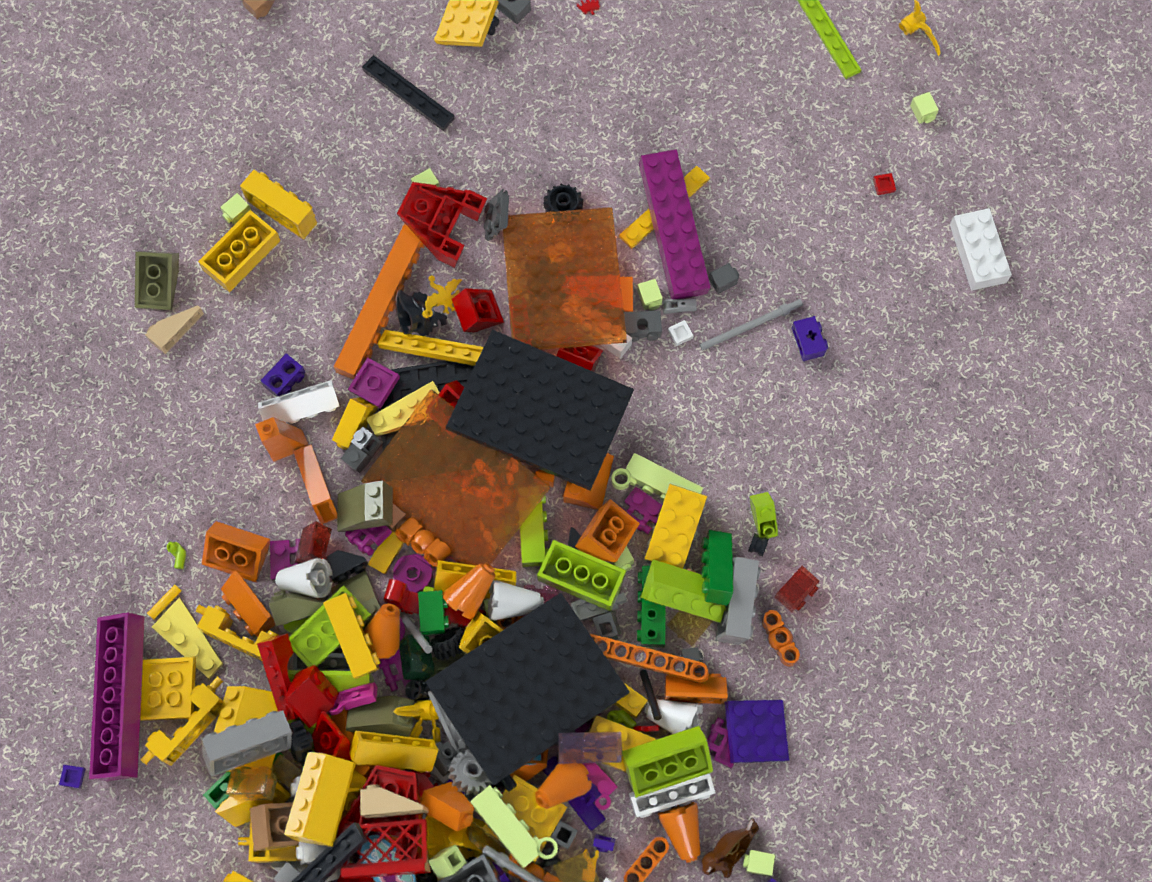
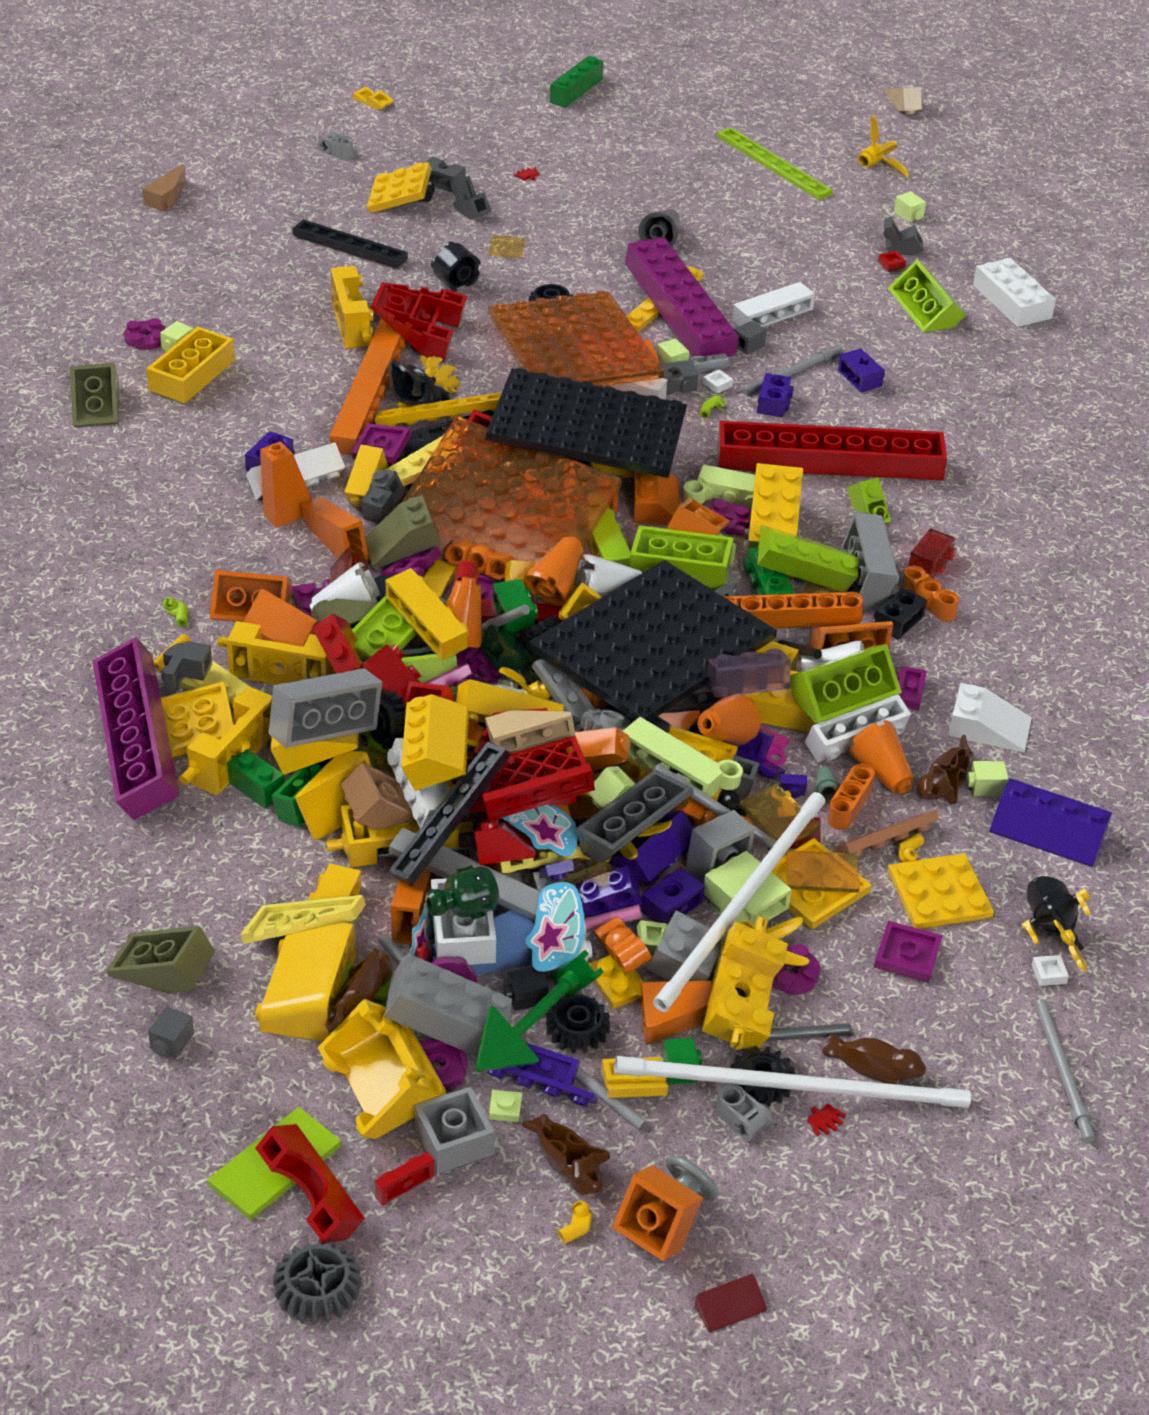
camera: 15 degrees left, 30 degrees down
dark purple plate [59,765,86,789] -> none
tan slope [145,305,204,354] -> none
clear yellow brick [226,766,278,800] -> none
yellow brick [240,170,317,240] -> none
red slope [451,288,504,332] -> none
dark grey plate [484,189,509,241] -> none
green brick [701,530,733,606] -> none
dark purple plate [725,700,789,763] -> none
none -> magenta plate [124,318,166,350]
none -> dark grey brick [161,642,212,693]
none -> green brick [227,749,284,809]
none -> yellow brick [331,266,374,348]
none -> black brick [431,242,481,291]
none -> dark grey brick [450,176,491,219]
none -> clear yellow piece [488,235,526,258]
none -> dark grey cone [638,209,680,246]
none -> lime arm [699,395,726,418]
none -> red brick [717,420,947,480]
none -> white brick [732,282,815,327]
none -> dark purple brick [757,373,794,417]
none -> sand green cone [815,766,841,802]
none -> black brick [873,588,927,640]
none -> dark grey brick [882,216,923,256]
none -> lime slope [888,259,967,332]
none -> white slope [948,683,1032,752]

